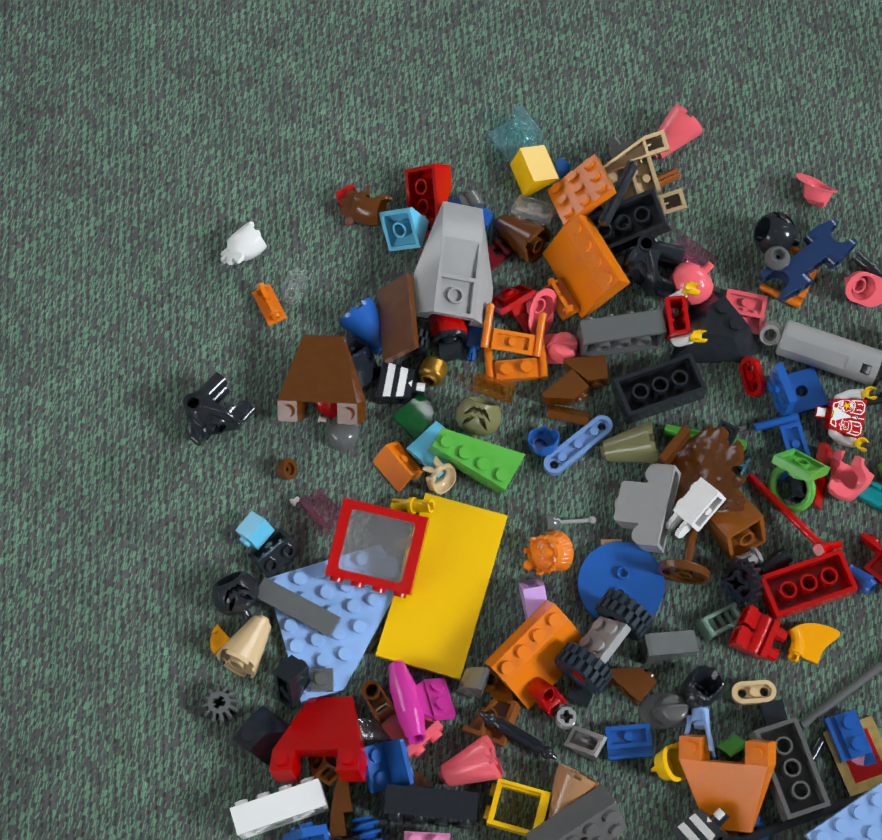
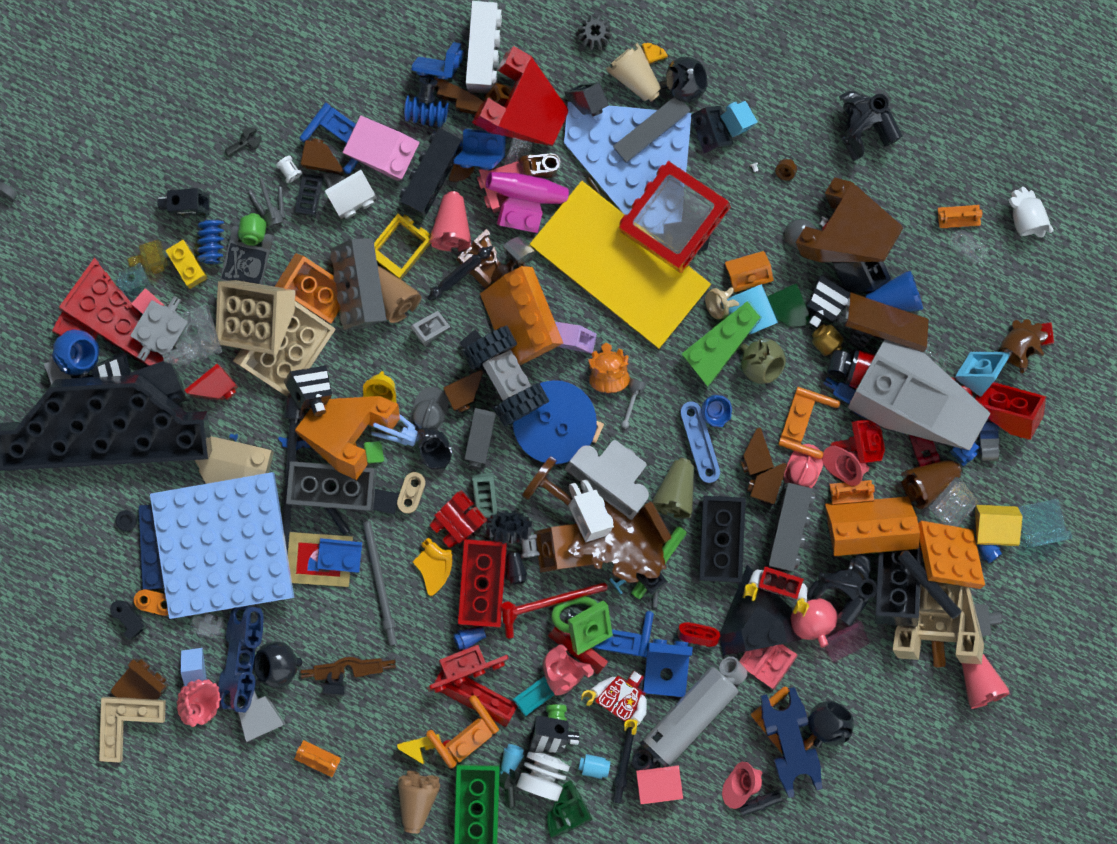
camera: 110 degrees right, 15 degrees up
black slope [233,705,290,767] -> none
clear pink panel [298,489,341,535] -> none
dark grey plate [311,668,334,692] -> none
yellow pin [390,497,435,514] -> none
clear orange tile [472,373,516,403] -> none
orange plate [480,303,547,357] -> none
red piece [528,677,567,718] -> none
reddish brown tile [546,404,590,425] -> none
light grey bush [555,706,577,730] -> none
blue plate [604,723,654,761] -> none
dark grey plate [764,246,790,271] -> none
coral piece [796,173,838,208] -> none

